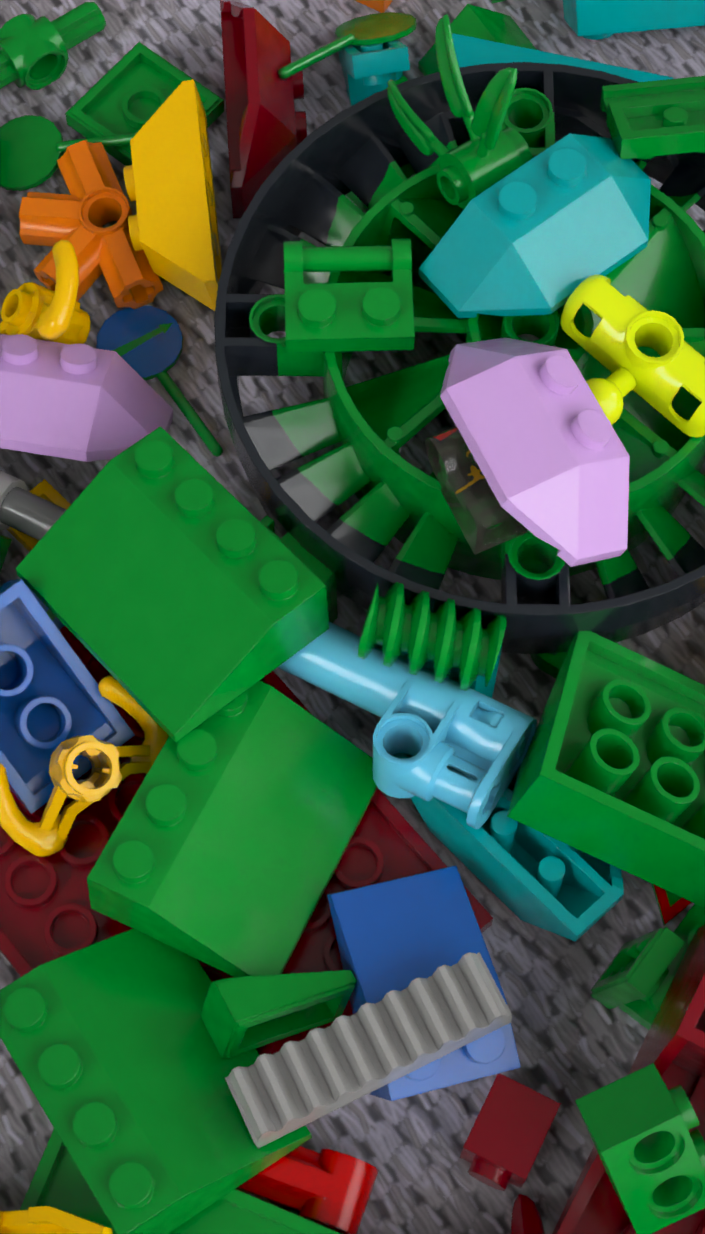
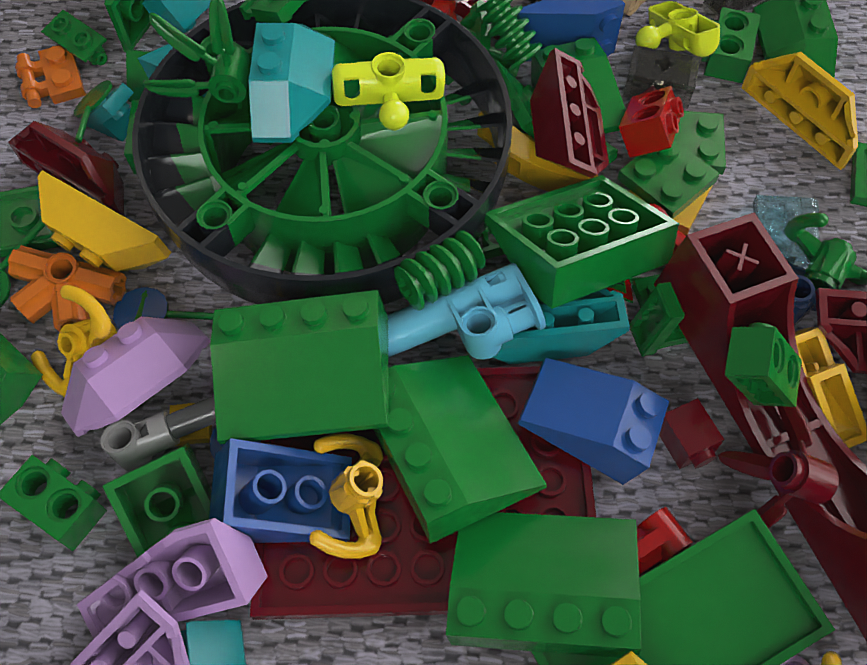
camera: 50 degrees left, 5 degrees down
green slope [201,970,357,1058] -> none
light grey gear [225,952,512,1148] -> none
green plate [284,238,415,353] -> none
clear smoke leg [425,426,528,555] -> none
lavender wedge [440,338,630,567] -> none

